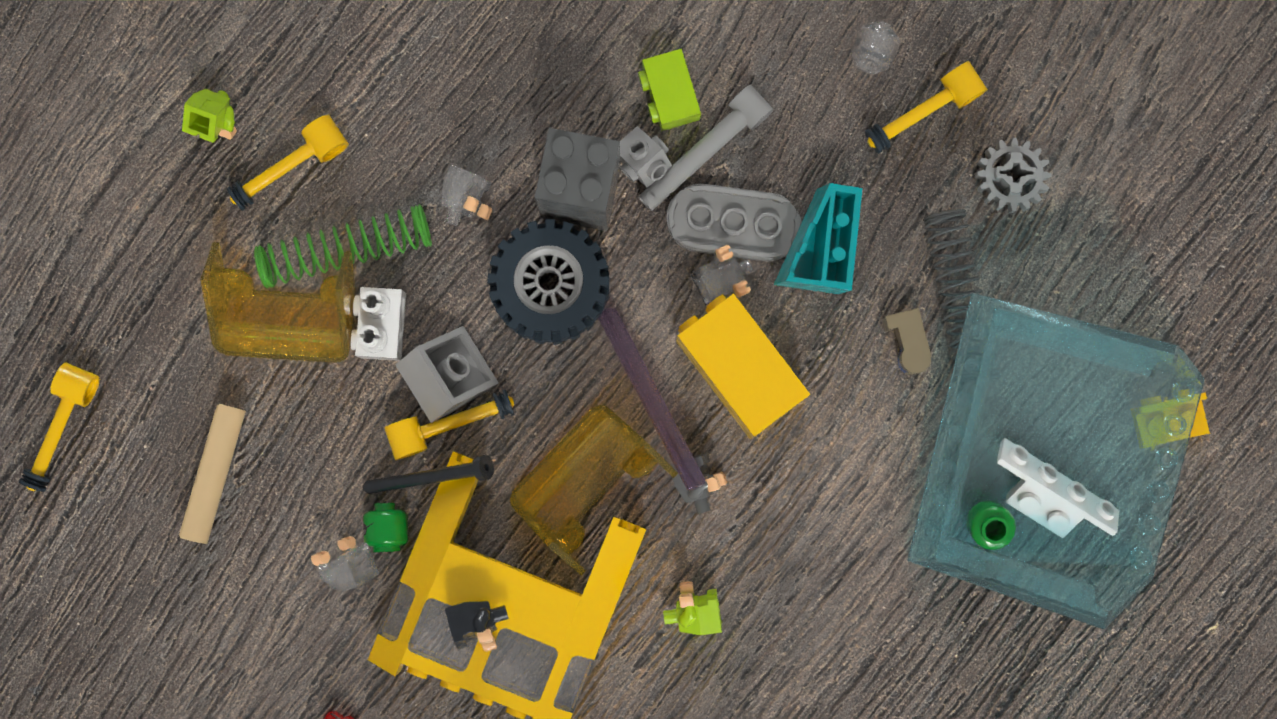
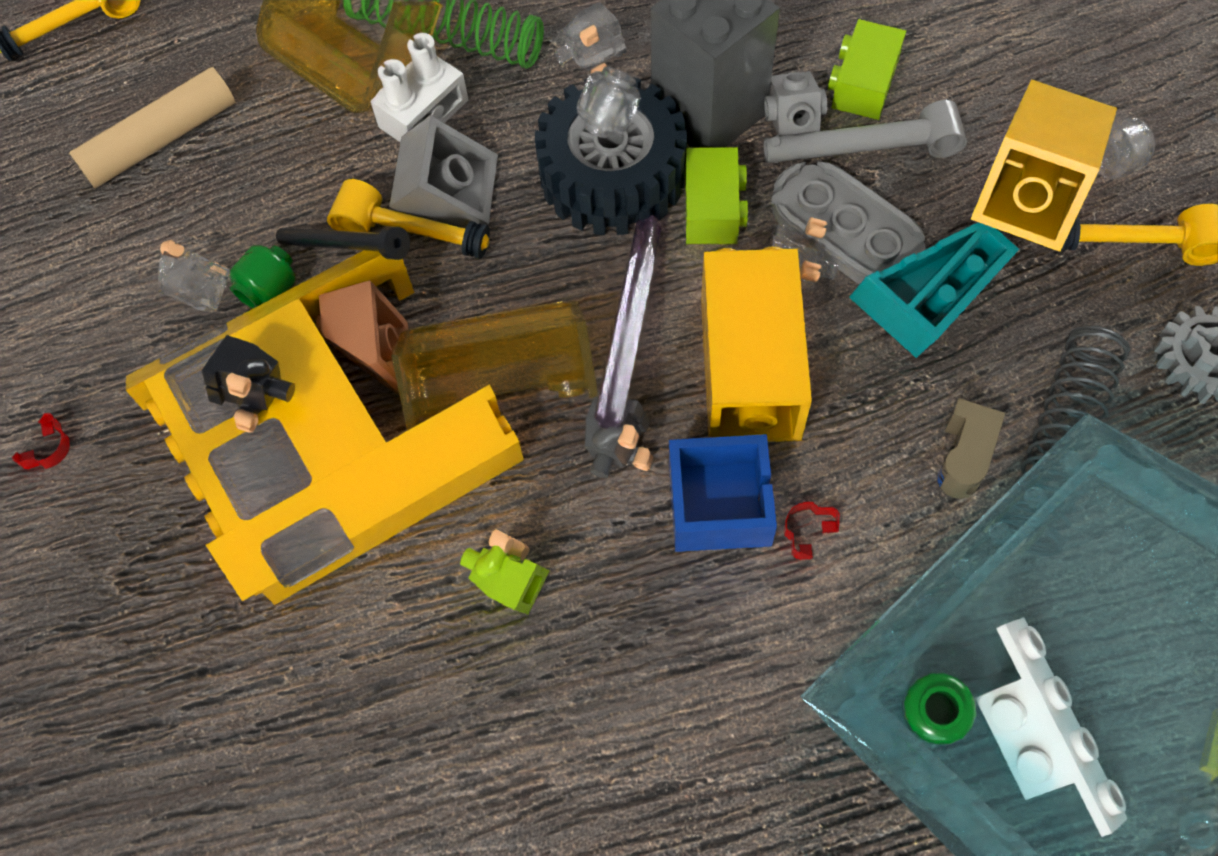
camera: 40 degrees right, 20 degrees down
none -> nougat slope [316,280,416,402]
none -> clear head [576,66,641,138]
none -> blue piece [668,434,777,552]
none -> lime brick [685,147,748,244]
none -> red piece [784,502,840,560]
none -> yellow brick [971,79,1117,252]

